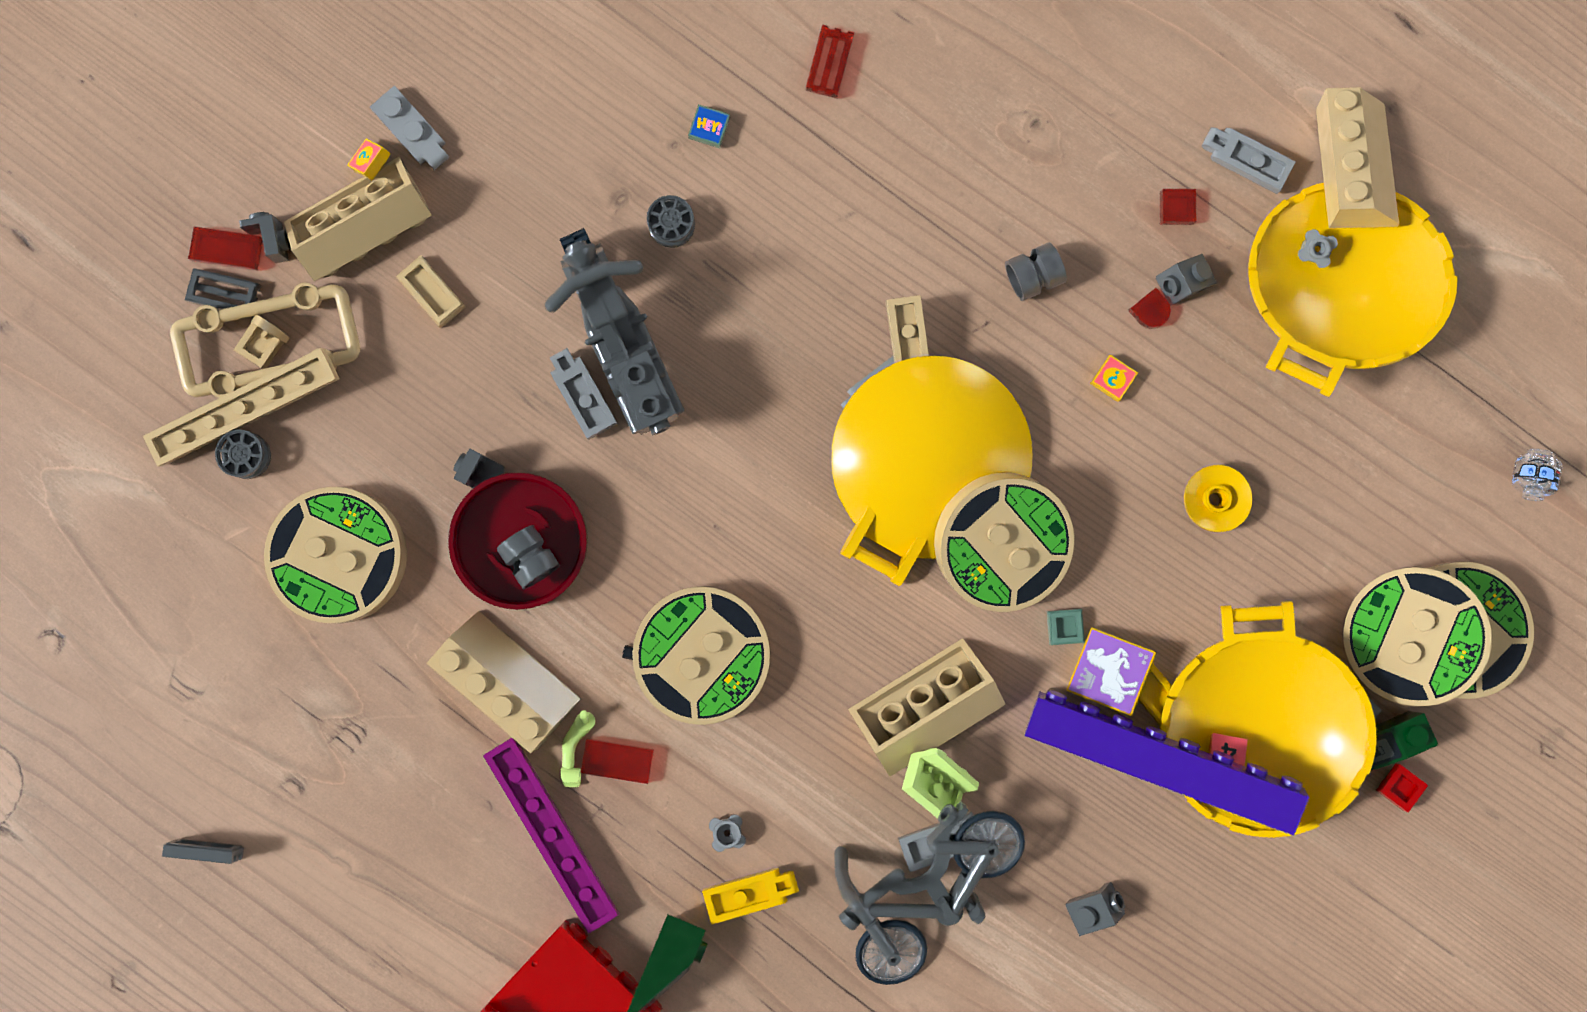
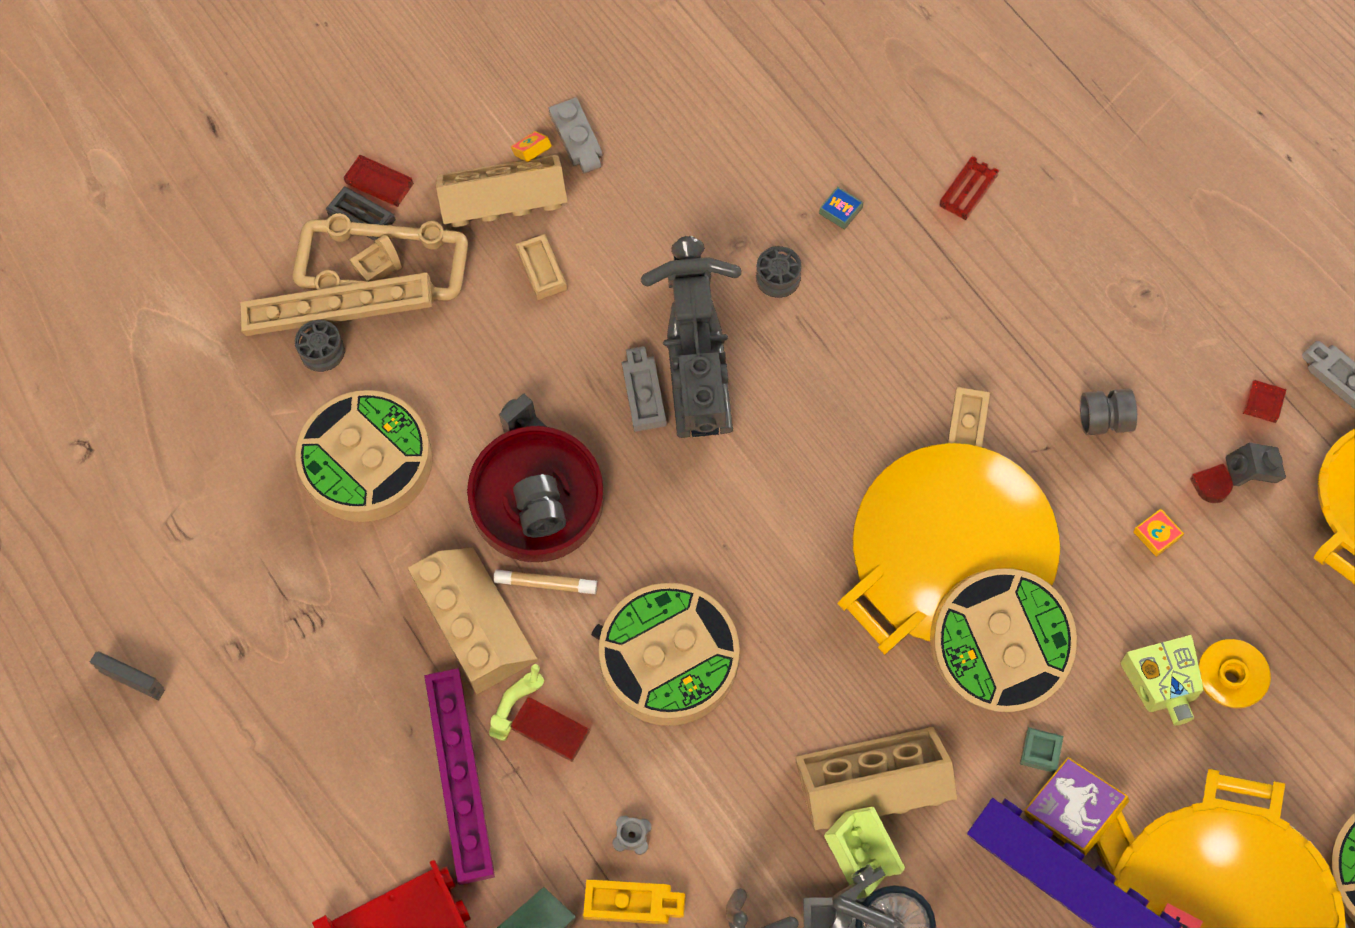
camera: 25 degrees right, 20 degrees down
dark grey bracket [239,212,291,263] -> none
none -> tan bar [494,569,597,594]
none -> yellowish green torso [1121,635,1203,726]

